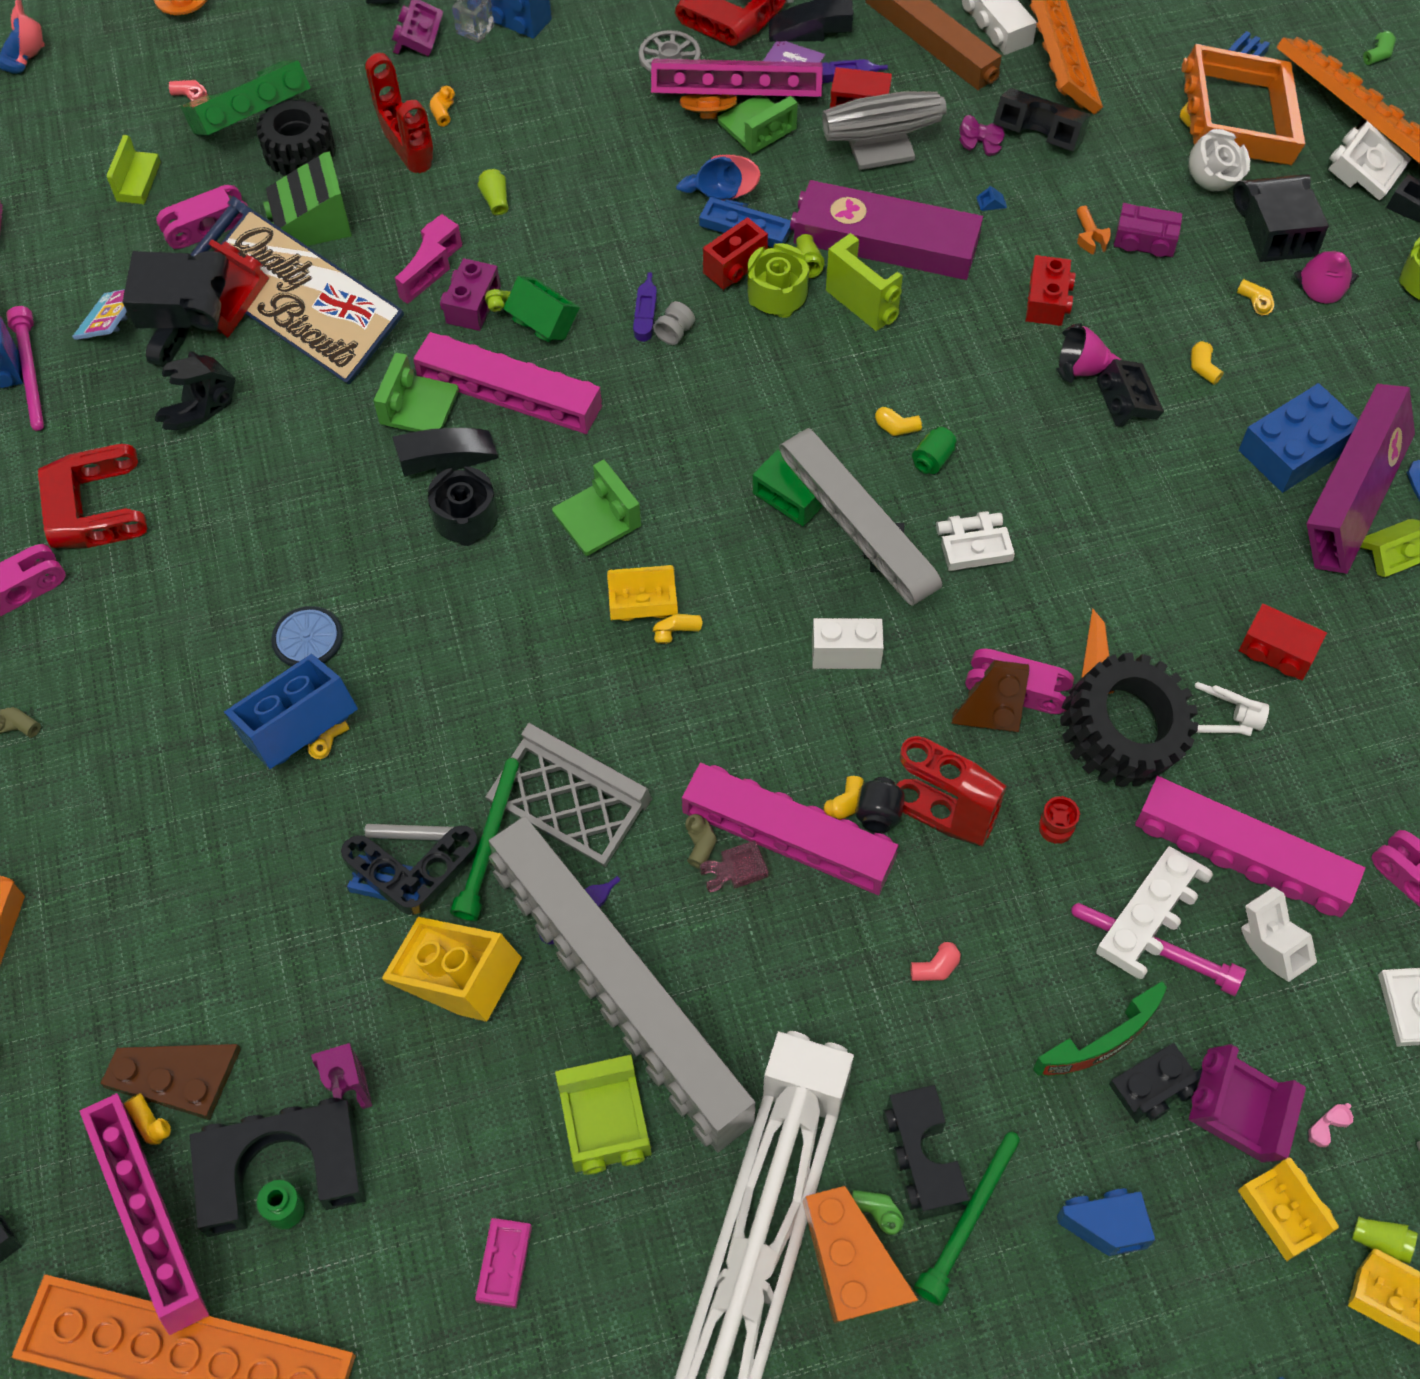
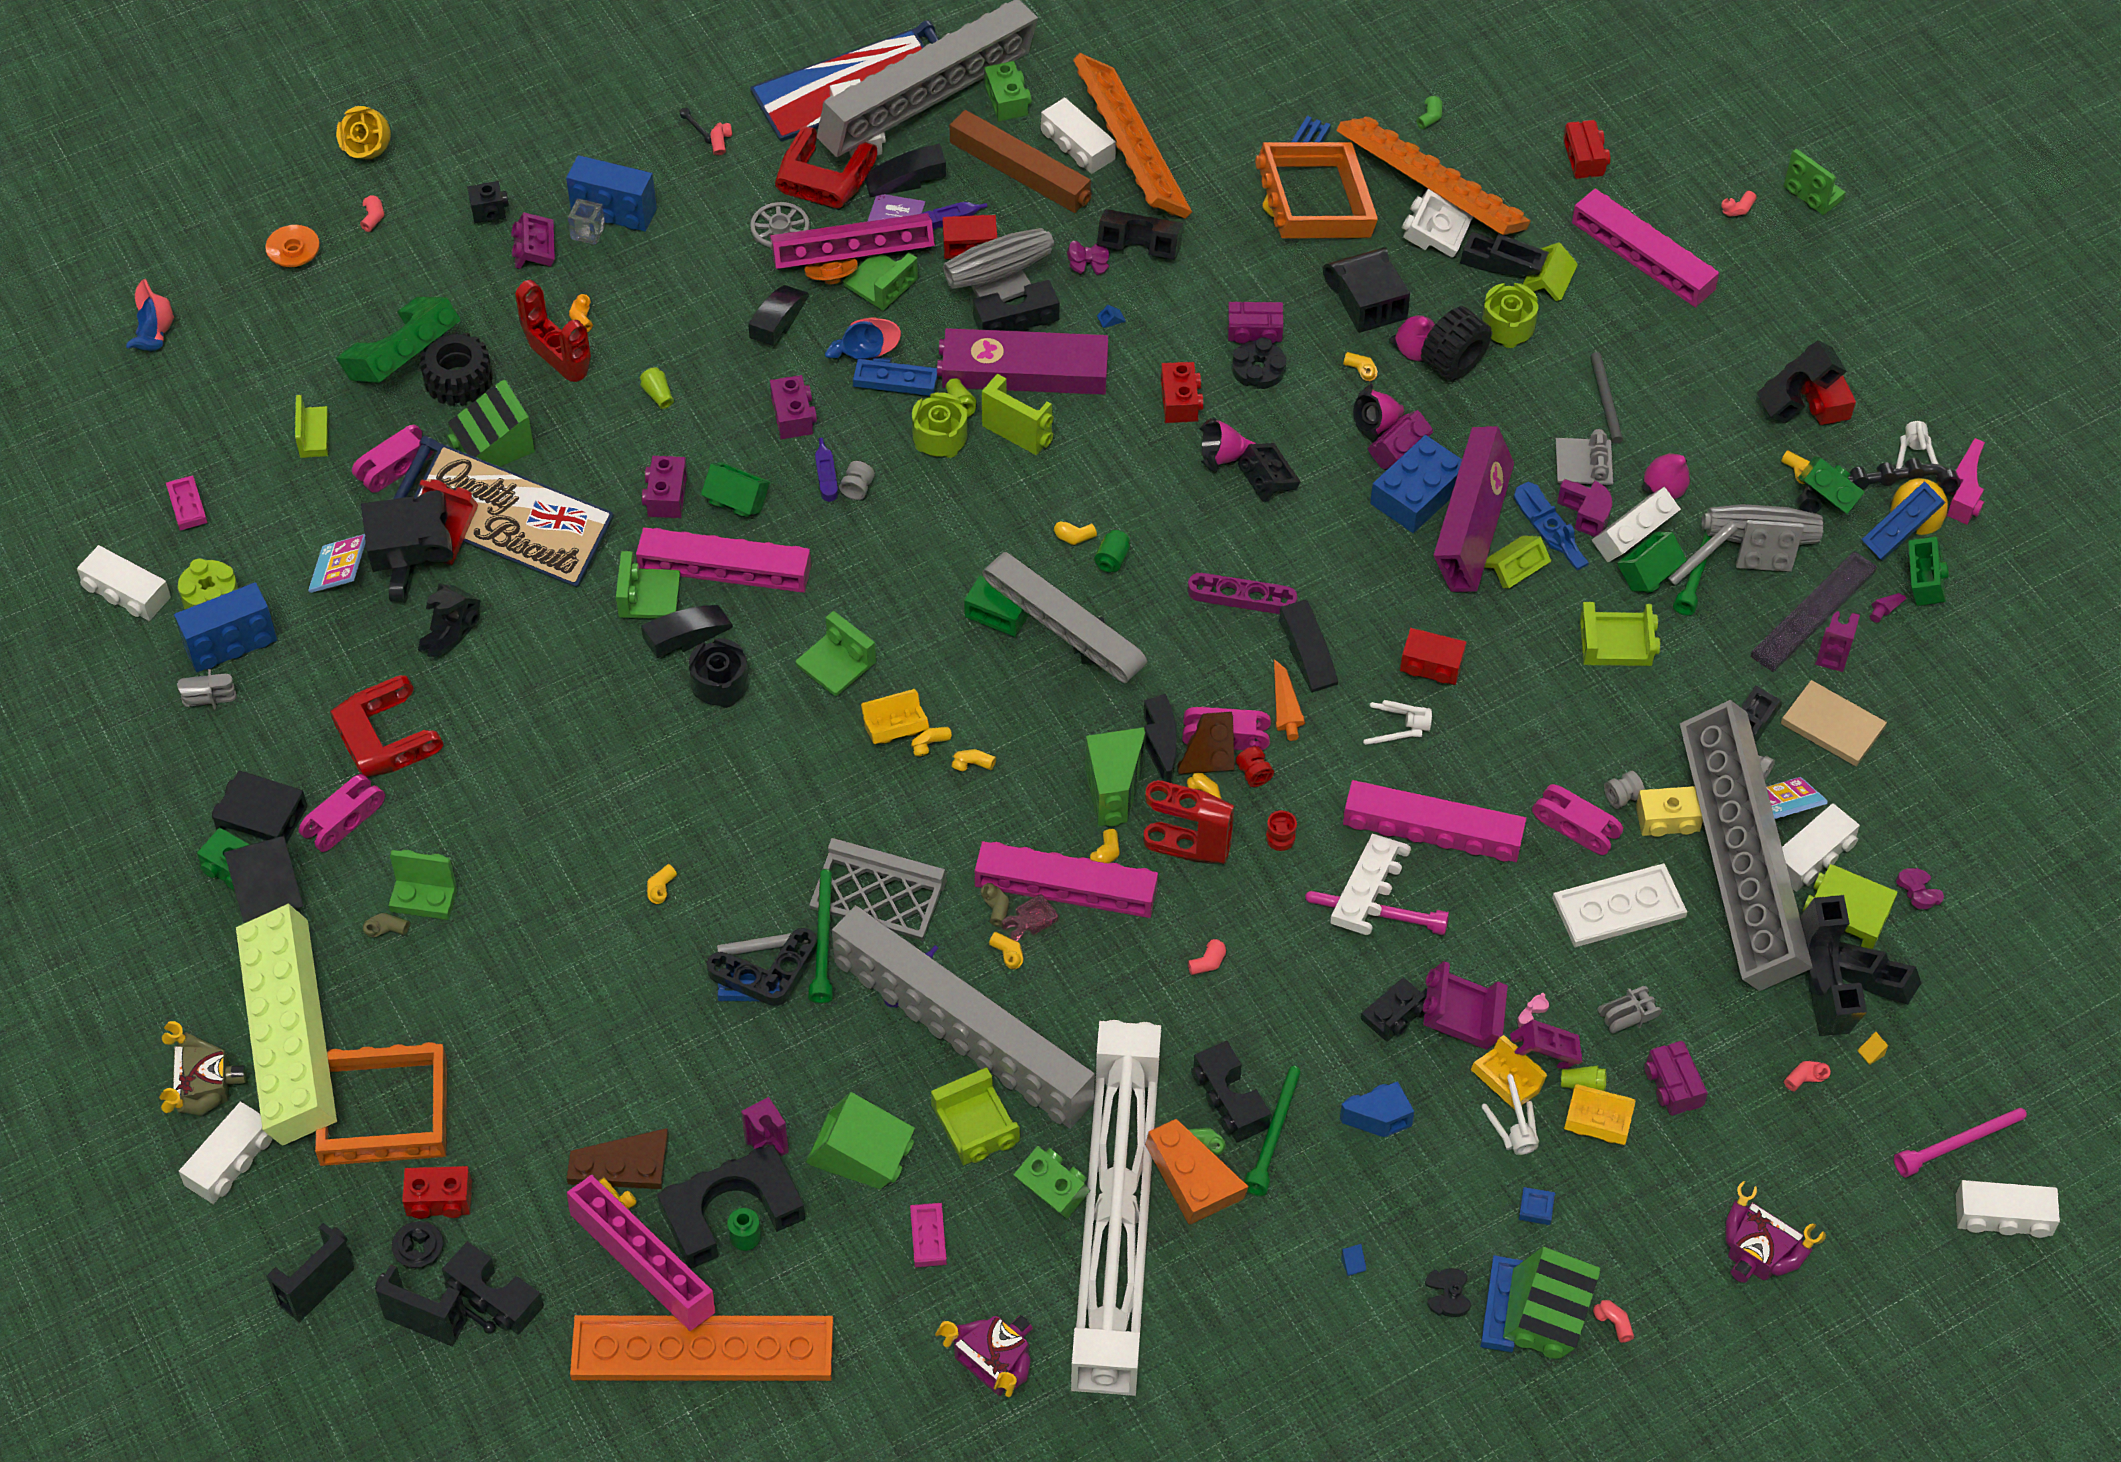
camera: 15 degrees left, 5 degrees down
dark pink piece [6,306,44,431] -> none
coral arm [169,80,207,101] -> none
blue brick [224,653,358,769] -> none
medium blue wheel [271,606,343,666] -> none
yellow slope [382,917,522,1022] -> none
dark pink slope [395,214,462,304] -> none
lime arm [485,289,511,312] -> none
red brick [703,217,768,290] -> none
white brick [812,618,884,669] -> none
black head [855,777,905,833] -> none
white plate [936,511,1015,571] -> none
green slope [1033,981,1167,1076] -> none
black tyre [1060,653,1198,787] -> none
orange bar [1076,206,1111,255] -> none
white cylinder [1188,129,1250,191] -> none
yellow arm [1191,341,1224,385] -> none
white brick [1241,887,1317,982] -> none
none -> bright green bracket [389,850,457,920]
none -> black slope [748,285,809,346]
none -> magenta brick [770,375,817,439]
none -> bright green slope [805,1092,915,1190]
none -> yellow arm [952,749,996,771]
none -> black arch [973,280,1060,331]
none -> yellow arm [989,932,1024,969]
none -> bright green brick [1014,1146,1091,1219]
none -> bright green slope [1085,727,1145,827]
none -> black slope [1143,694,1177,783]
none -> yellow arm [1187,773,1222,799]
none -> magenta beam [1188,573,1297,614]
none -> black plate [1232,337,1286,389]
none -> red wheel [1235,746,1274,787]
none -> black slope [1279,599,1338,693]
none -> black hat [1353,383,1404,440]
none -> magenta brick [1368,410,1433,470]
none -> black tyre [1421,306,1492,381]
none -> white plant [1482,1074,1539,1155]
none -> magenta hinge [1510,1019,1583,1069]

